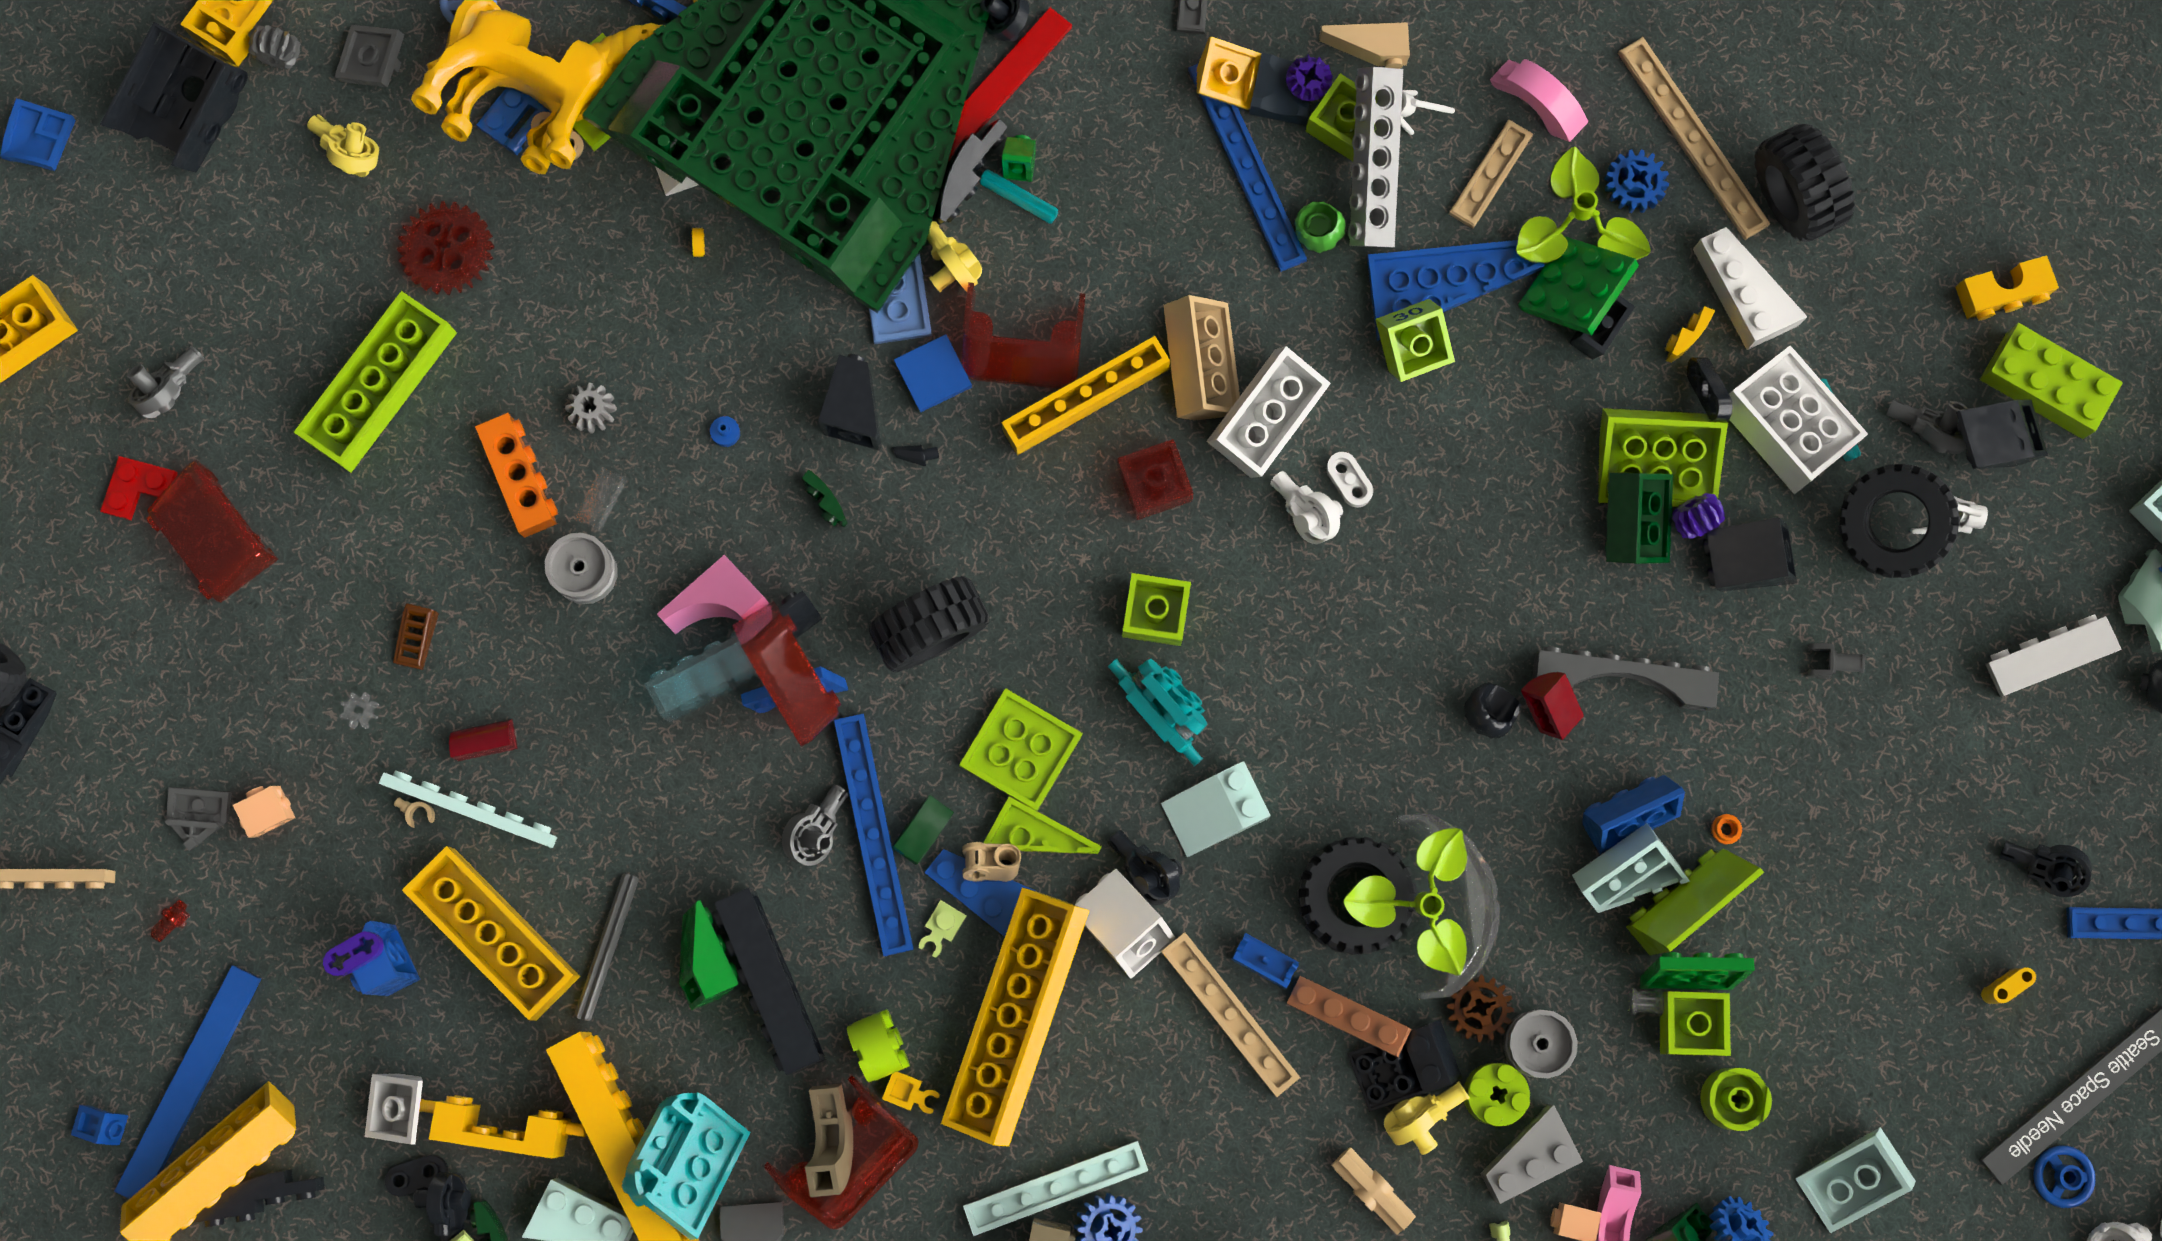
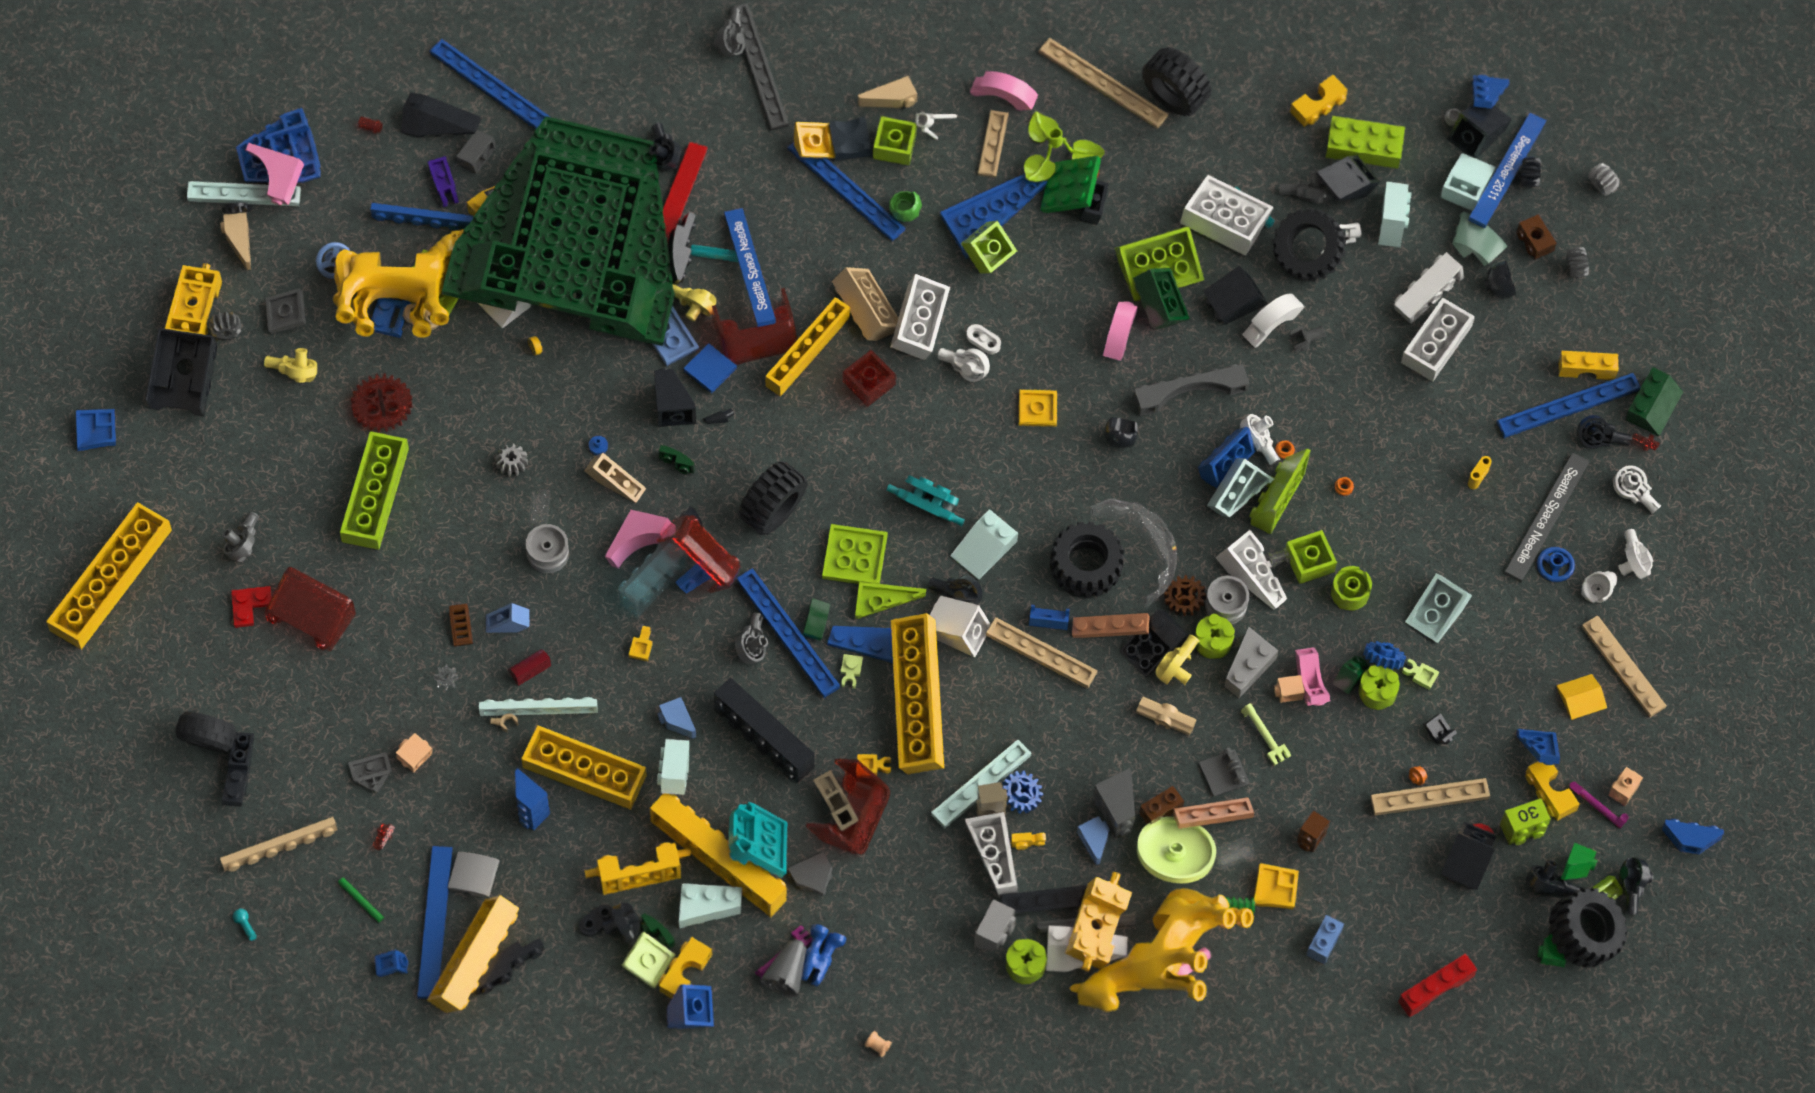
camera: 25 degrees left, 15 degrees down
dark purple beam [323,931,384,976] -> none
white slope [365,1074,423,1144] -> none
orange brick [475,413,558,538] -> none
dark grey axle [574,873,639,1021] -> none
green slope [679,900,739,1011] -> none
lime brick [847,1009,910,1082] -> none
tan piece [962,842,1021,882] -> none
green slope [1002,135,1036,182] -> none
lime brick [1122,573,1191,646] -> none
dark purple gear [1286,55,1333,101] -> none
lime plant [1343,828,1467,975] -> none
light grey brick [1348,67,1403,247] -> none
dark red brick [1521,672,1584,740] -> none
blue gear [1604,150,1669,213] -> none
green plate [1640,952,1755,990] -> none
yellow slope [1665,306,1715,363] -> none
dark purple gear [1672,493,1725,539] -> none
black beam [1687,357,1733,421] -> none
white wedge [1693,227,1807,350] -> none
black pin [1999,840,2092,897] -> none
none -> green bar [338,877,384,923]
none -> light grey slope [448,851,499,897]
none -> medium blue slope [486,603,530,633]
none -> tan slope [584,453,646,503]
none -> yellow plate [629,626,653,662]
none -> medium blue slope [657,697,696,739]
none -> light aqua wedge [657,739,689,795]
none -> blue tile [724,208,776,327]
none -> yellow tile [1019,390,1057,427]
none -> bright pink arch [1103,301,1138,361]
none -> white wedge [1216,530,1287,610]
none -> white pin [1240,414,1280,466]
none -> white arch [1242,294,1305,347]
none -> orange plate [1335,477,1354,496]
none -> light aqua wedge [1378,182,1411,247]
none -> white brick [1401,298,1475,381]

